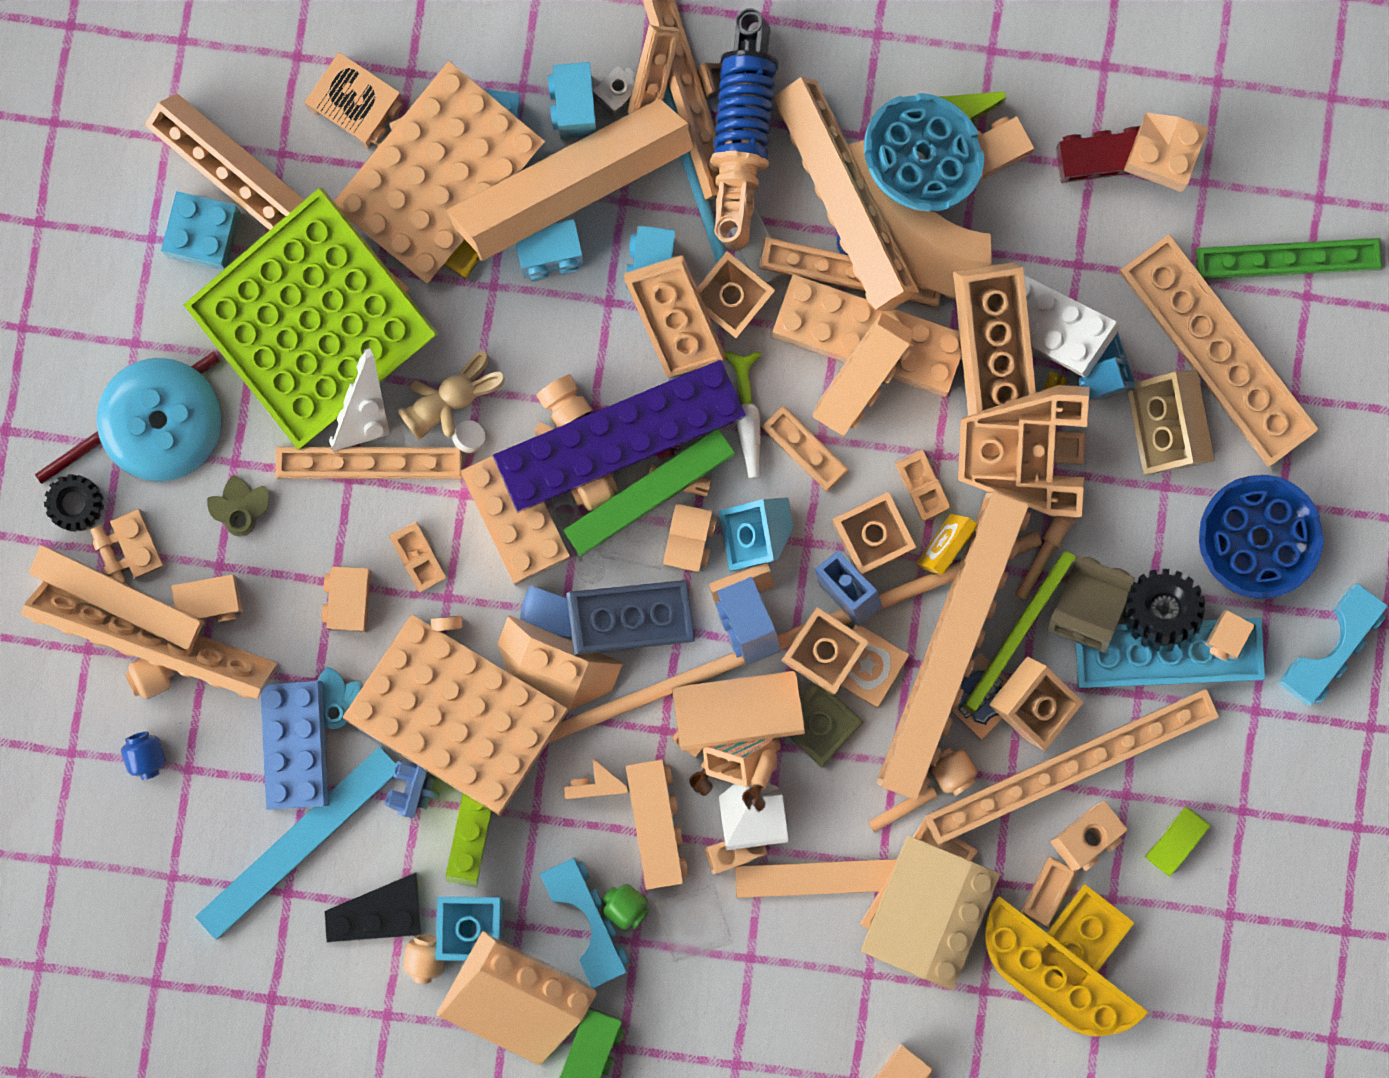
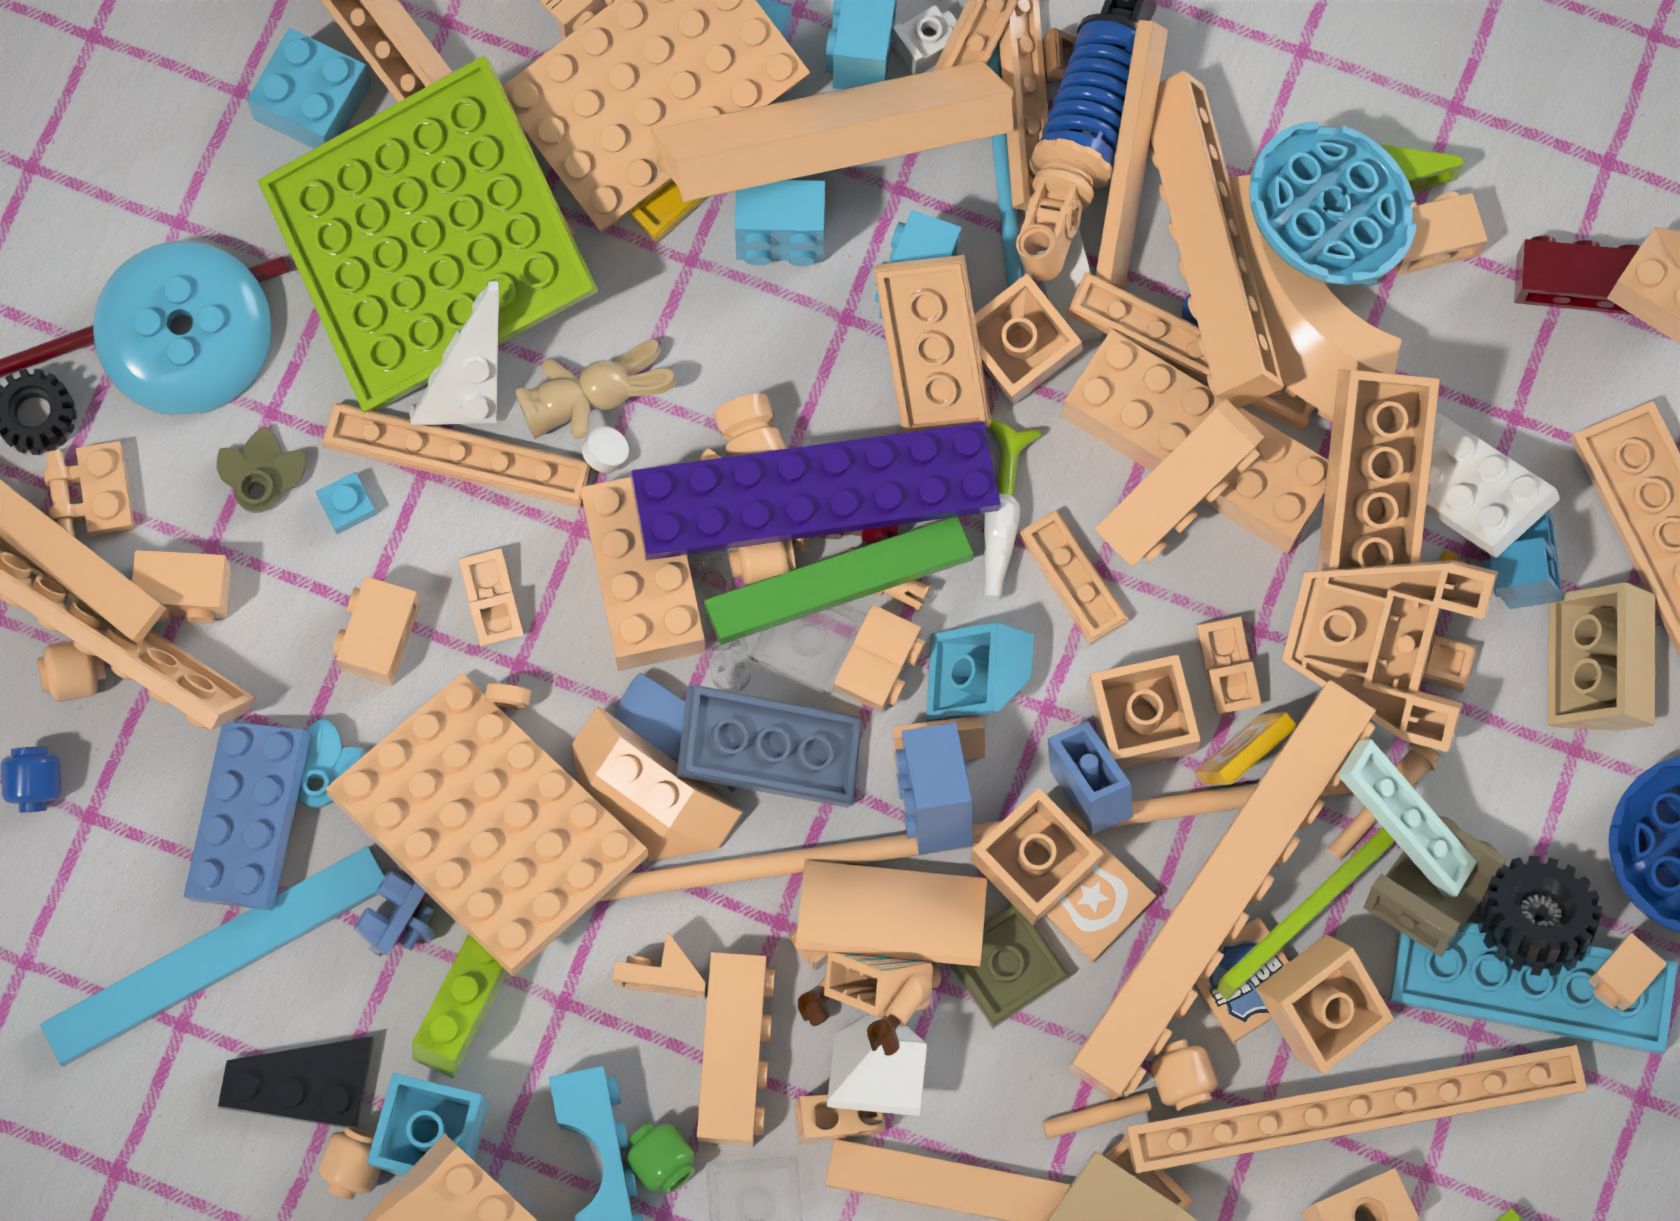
camera: 15 degrees right, 10 degrees down
none -> medium azure plate [315,472,377,534]
none -> light nougat tile [1096,20,1168,289]
none -> light aqua plate [1338,739,1477,897]

